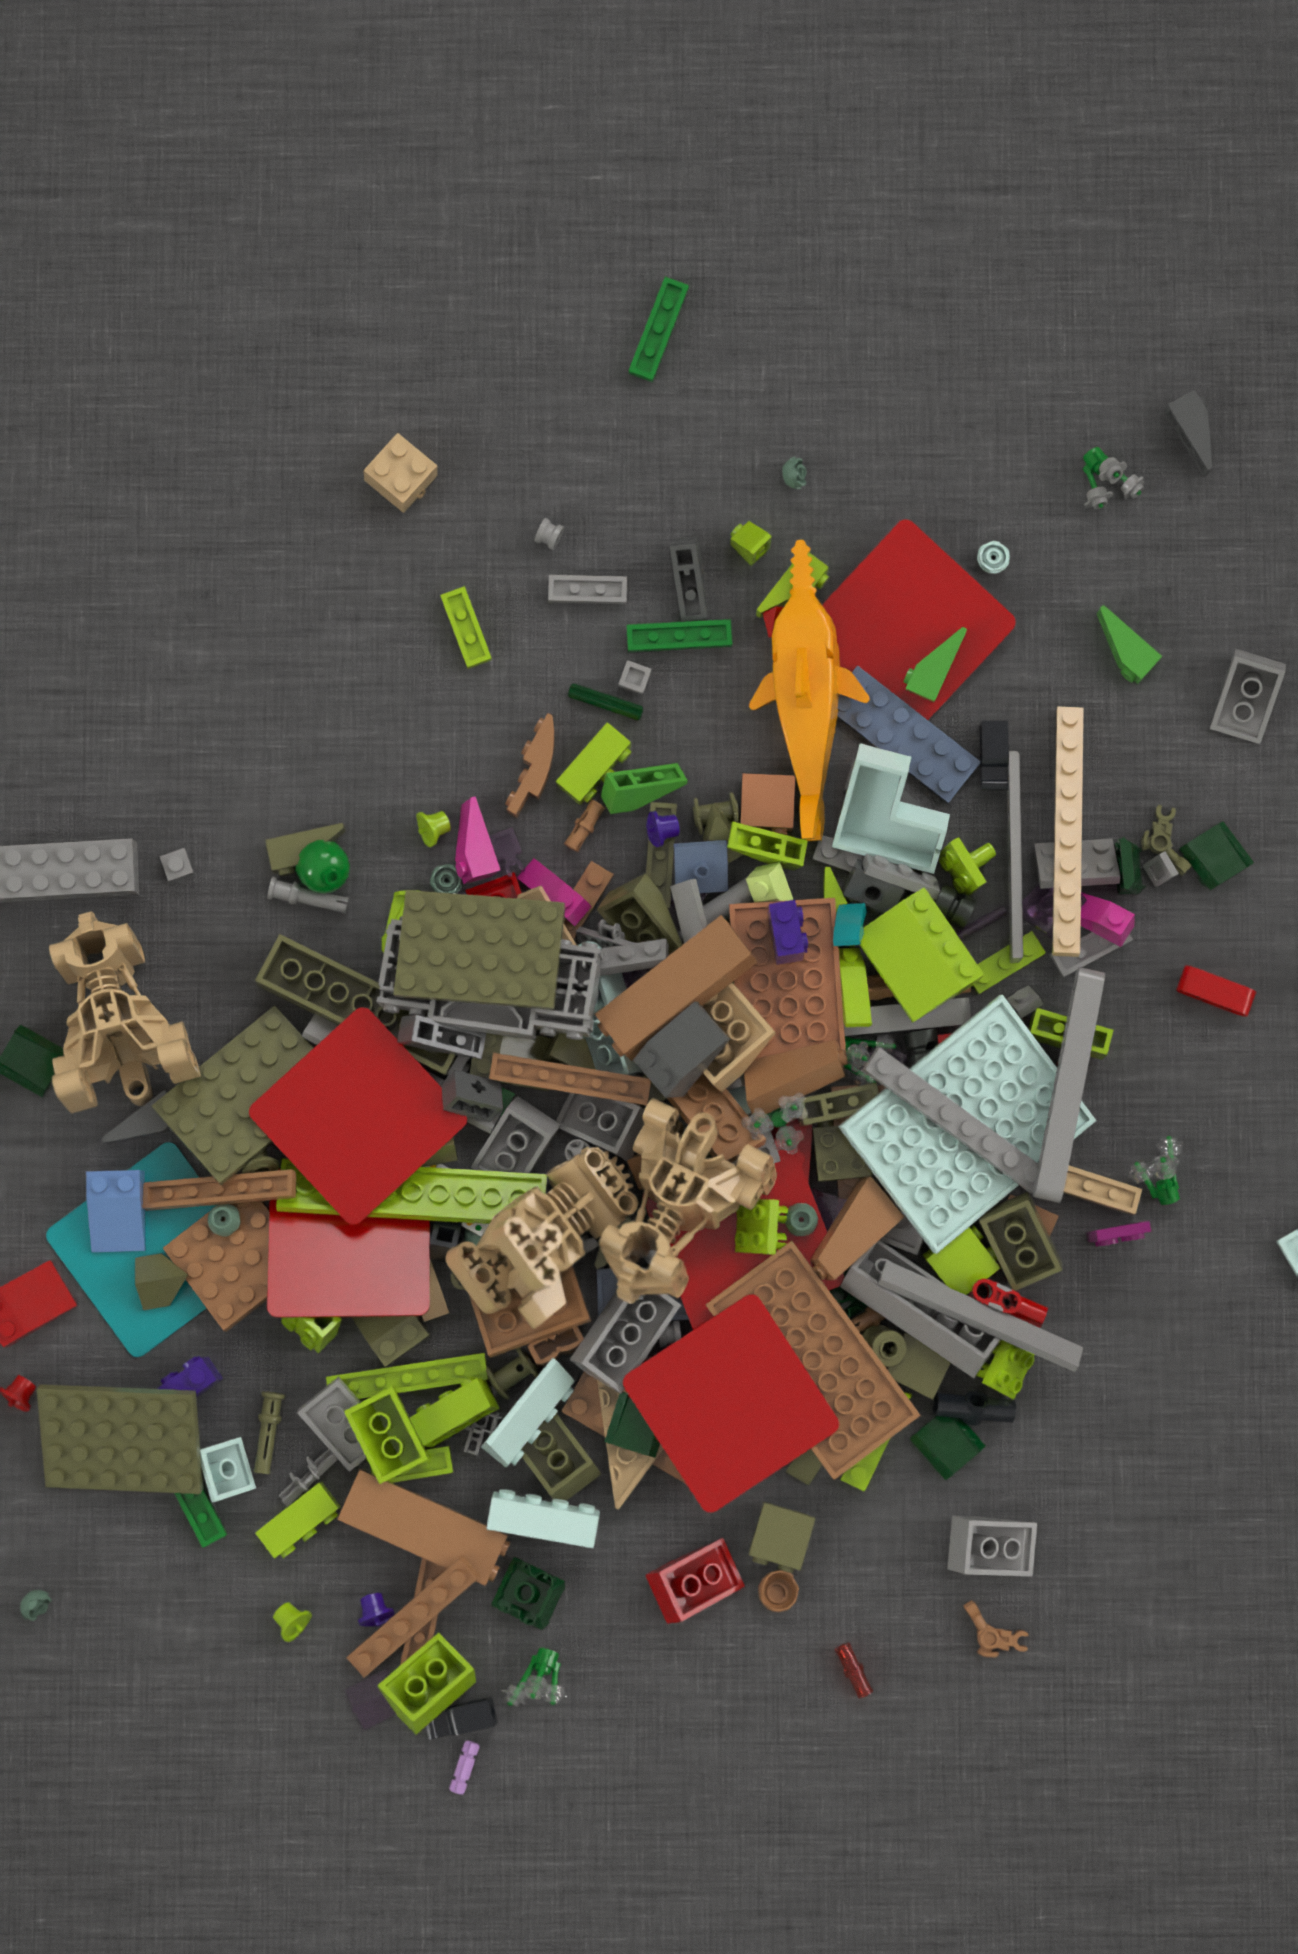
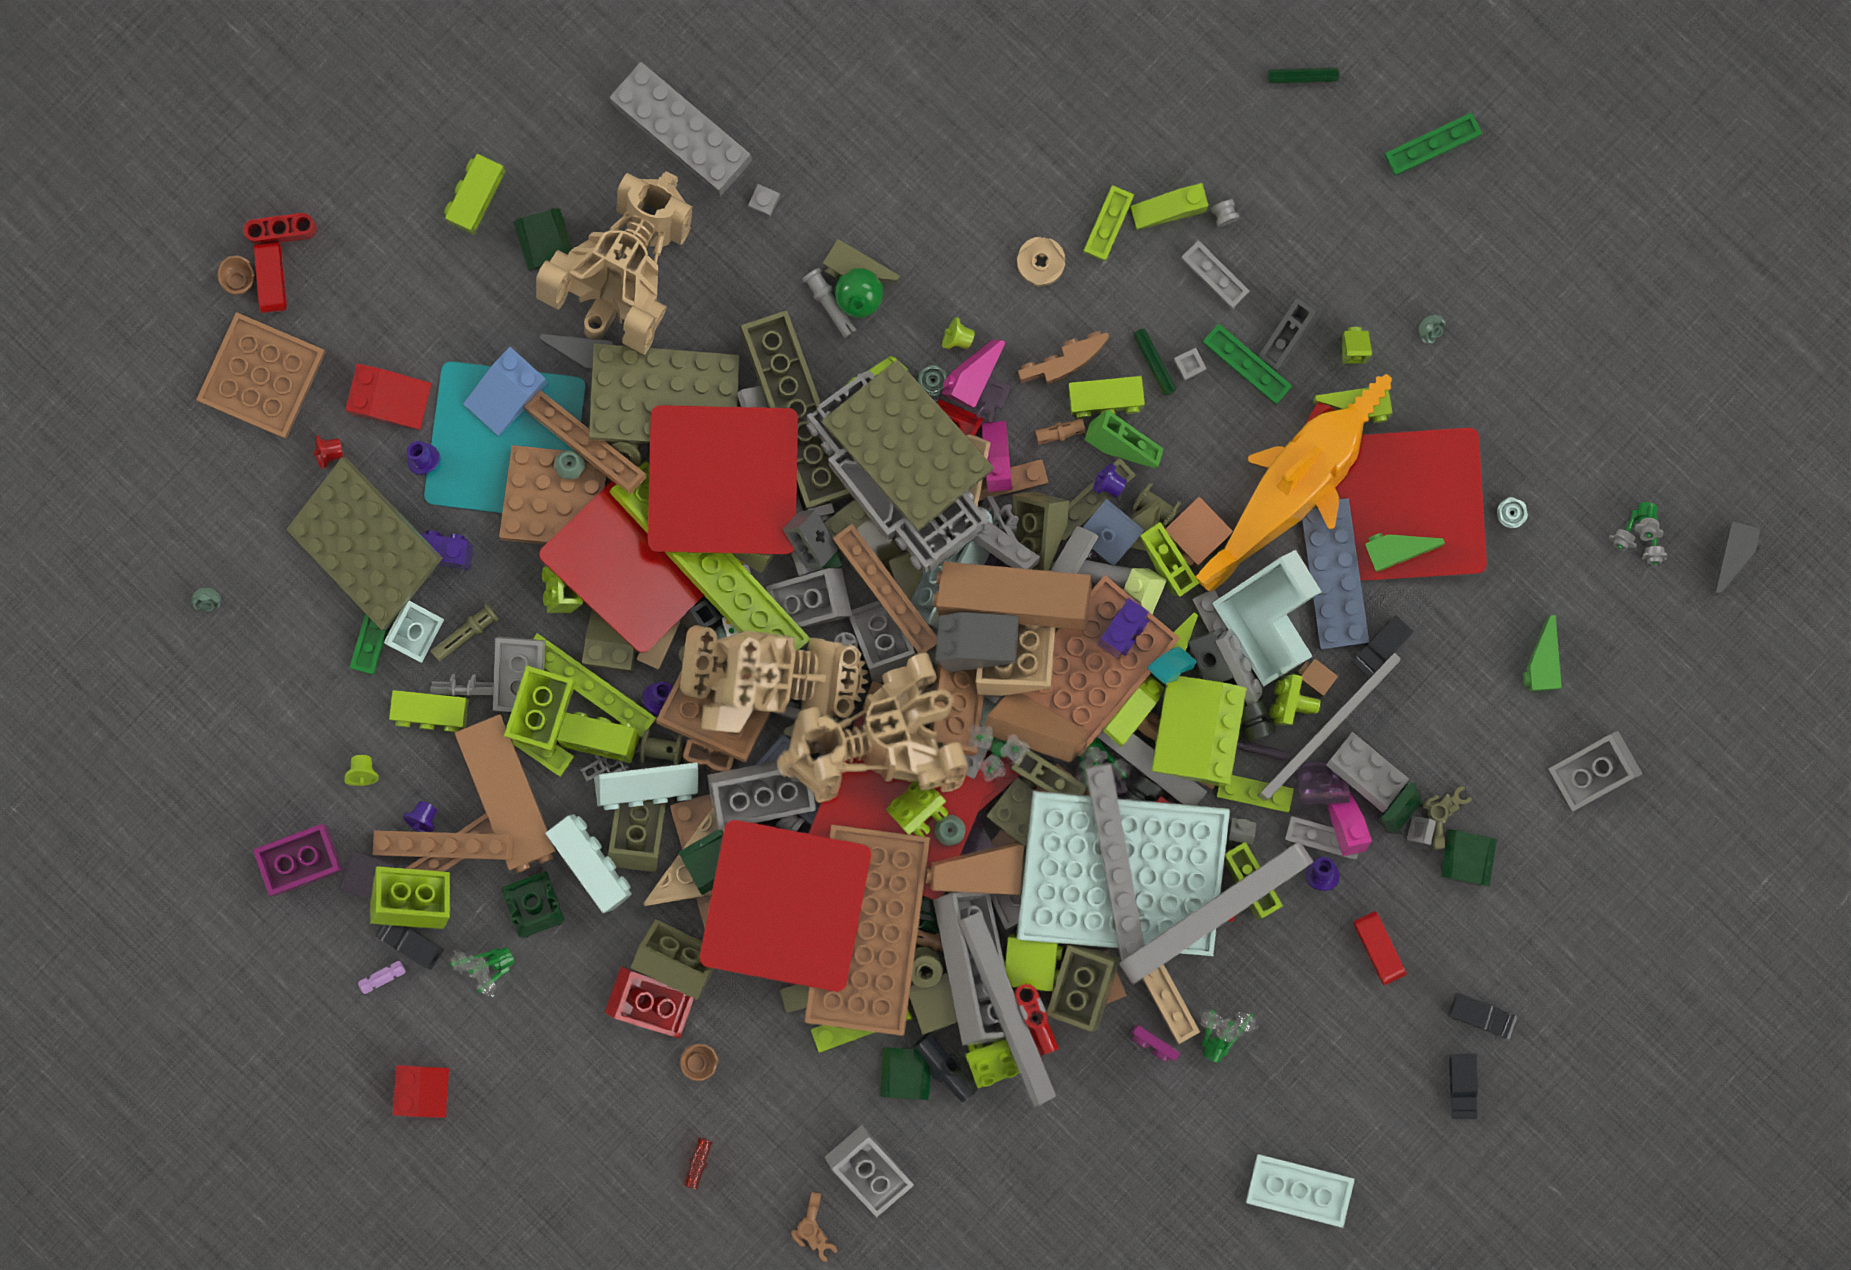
camera: 45 degrees right, 0 degrees up
olive slope [135,1253,188,1310] -> none
tan brick [364,433,437,513] -> none
dark grey slope [397,1015,486,1059] -> none
olive brick [748,1501,816,1573] -> none
tan plate [1052,707,1083,957] -> none
none -> magenta brick [253,824,344,897]
none -> red slope [393,1065,450,1118]
none -> dark purple piece [407,441,440,475]
none -> olive brick [630,919,715,1000]
none -> dark purple piece [642,681,673,715]
none -> tan plate [1017,237,1065,287]
none -> lime slope [1131,183,1208,230]
none -> dark green axle [1268,67,1339,84]
none -> medium nougat brick [1298,659,1338,697]
none -> dark purple piece [1305,857,1339,891]

